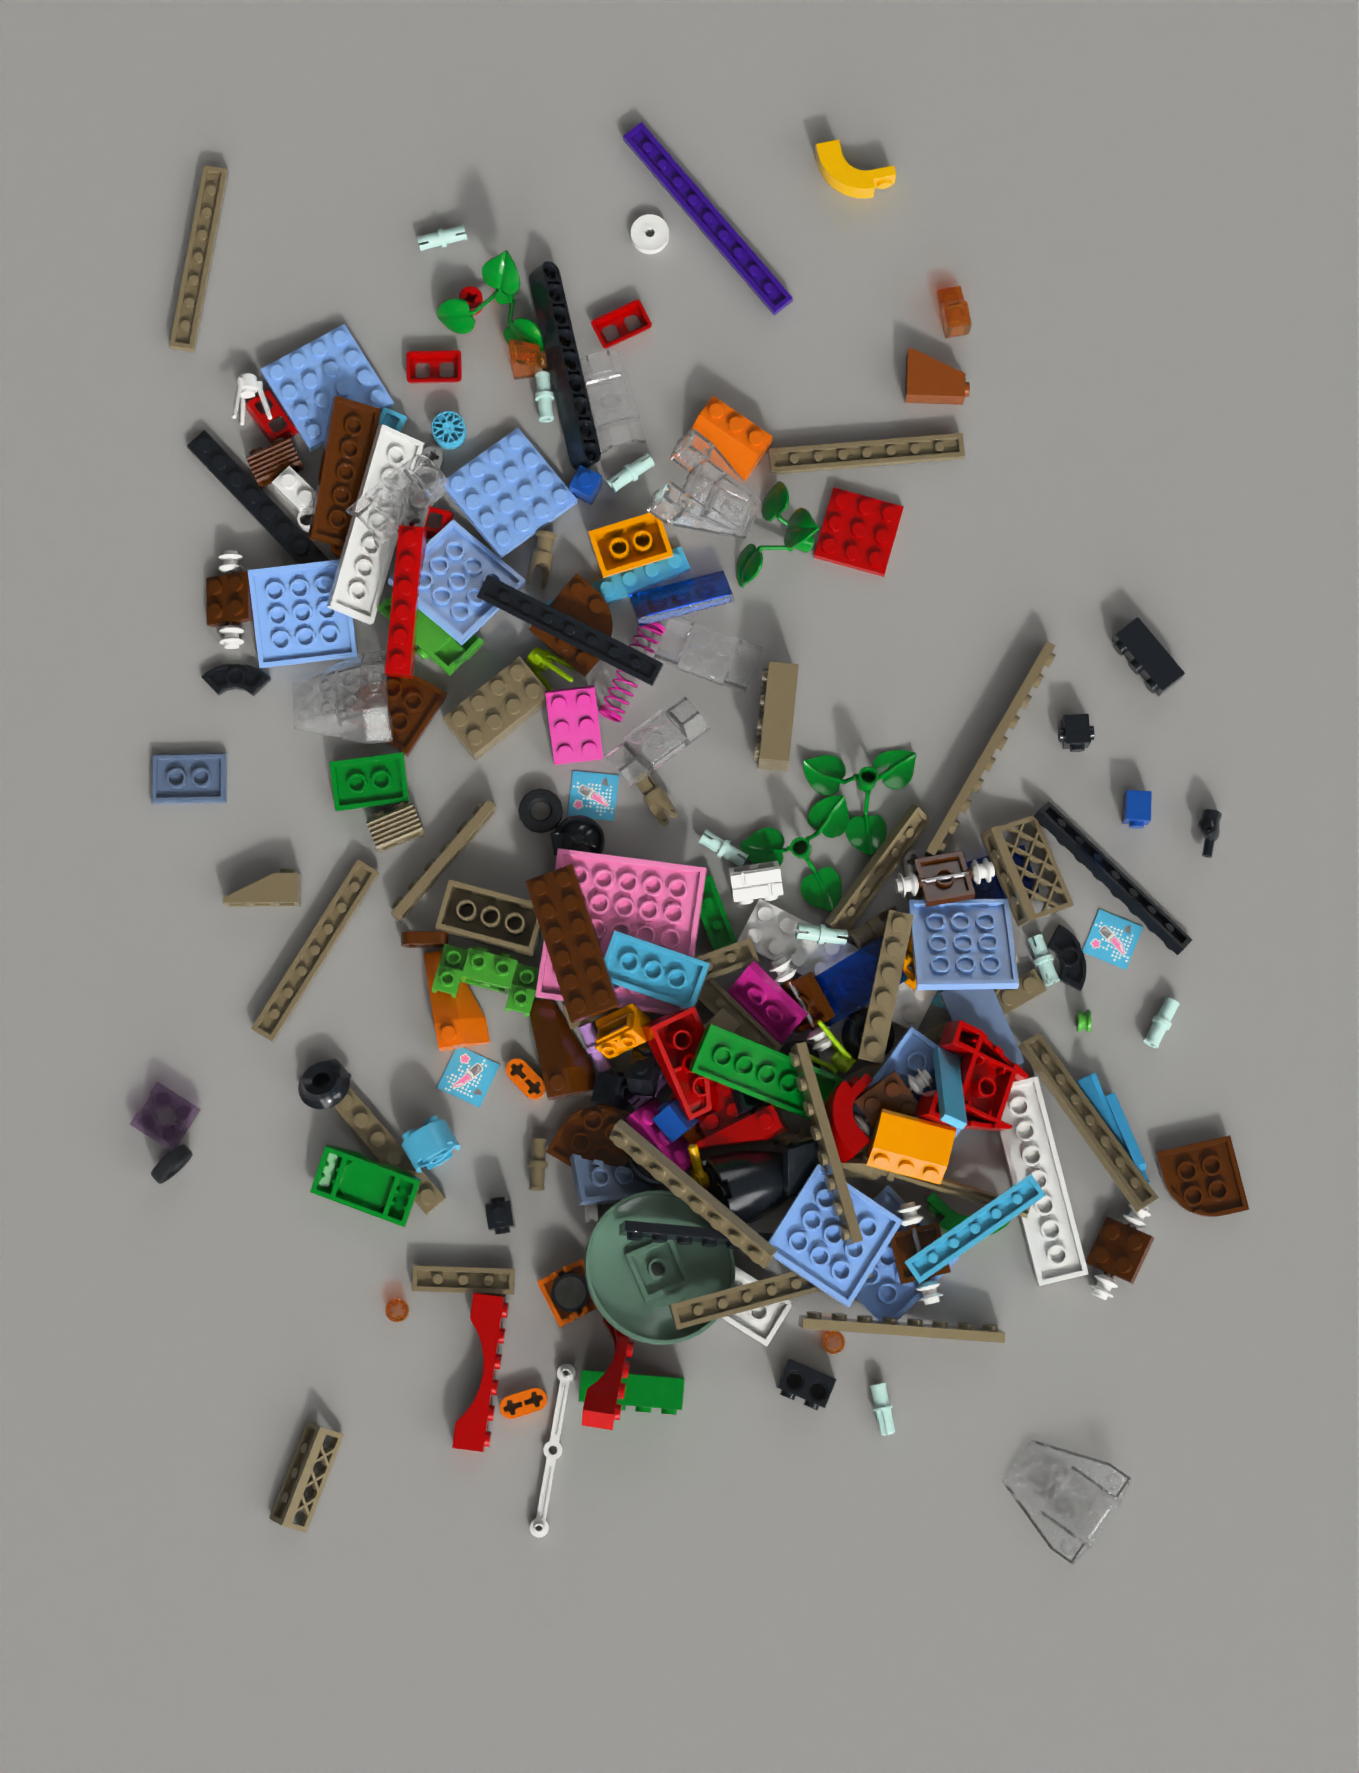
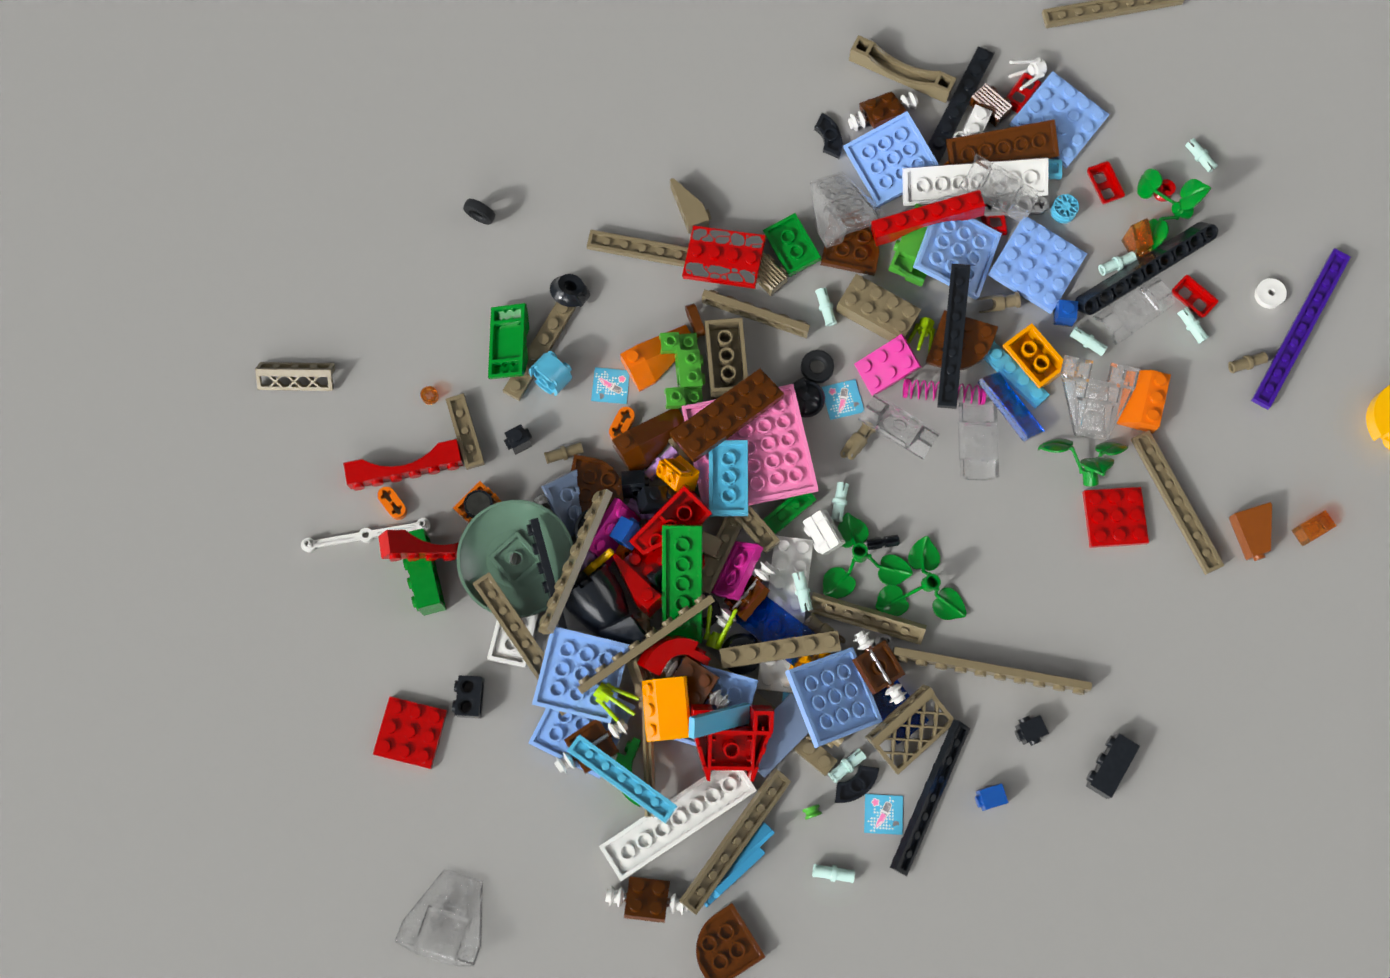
camera: 70 degrees right, 5 degrees down
clear purple brick [130,1082,201,1151] -> none
sand blue tile [151,753,227,805] -> none
dark tan brick [754,661,799,771] -> none
dark tan plate [798,1311,1005,1343] -> none
clear orange bush [821,1331,845,1354] -> none
light aqua axle [870,1383,895,1435] -> none
black piece [1198,809,1222,858] -> none
none -> red plate [373,696,448,769]
none -> lime plant [593,682,640,722]
none -> red plate [682,225,766,289]
none -> light aqua pin [815,287,837,326]
none -> dark tan arch [849,35,956,103]
none -> black piece [866,535,900,550]
none -> light aqua pin [1177,307,1209,344]
none -> dark tan pin [1228,352,1268,373]

